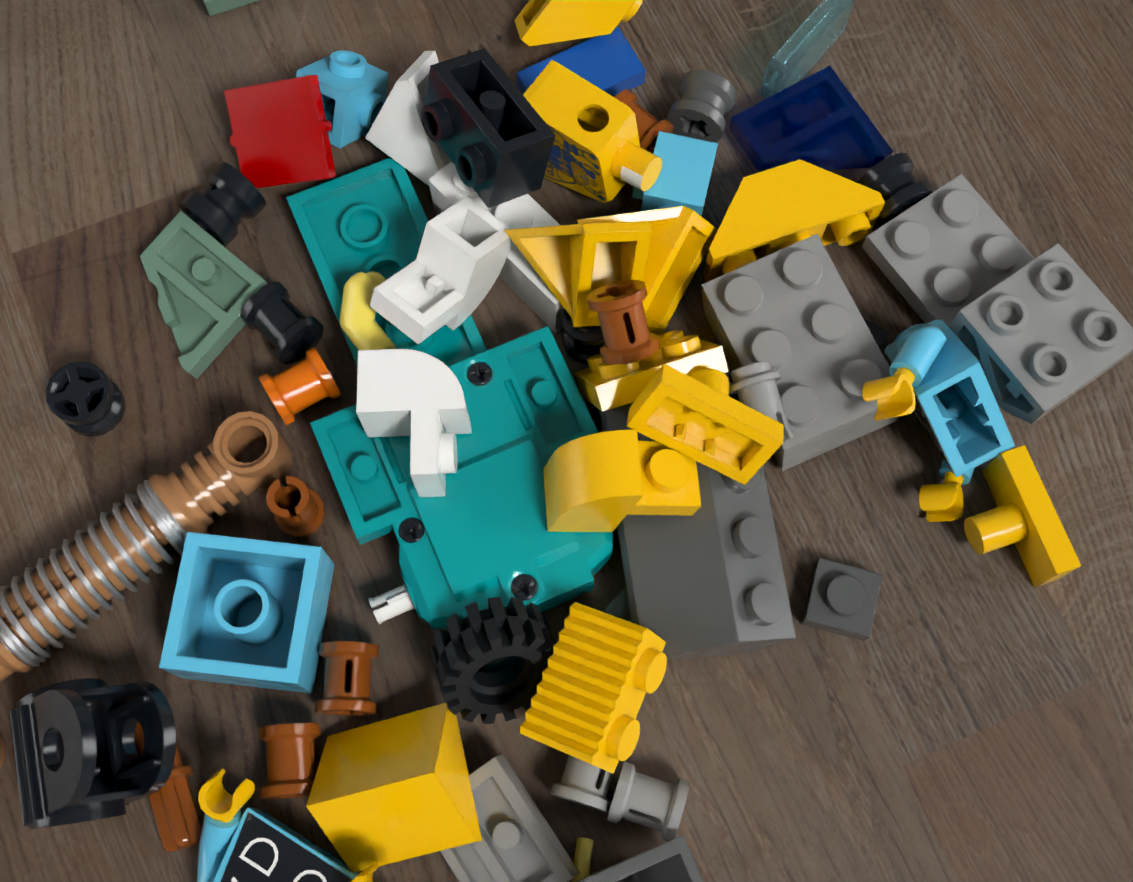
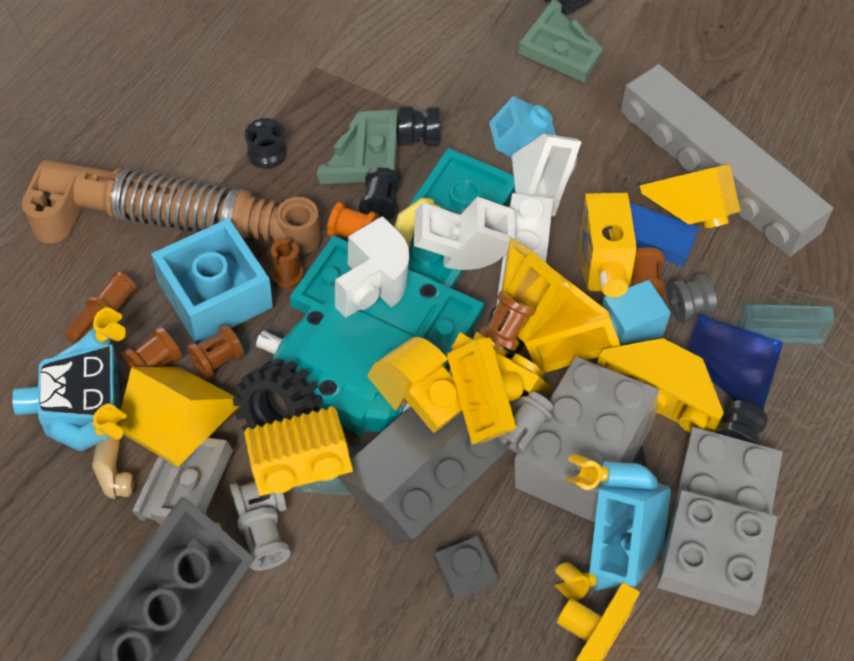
camera: 50 degrees right, 15 degrees down
black piece [9,678,176,829] -> none
red piece [224,75,336,188] -> none
black brick [421,48,556,209] -> none

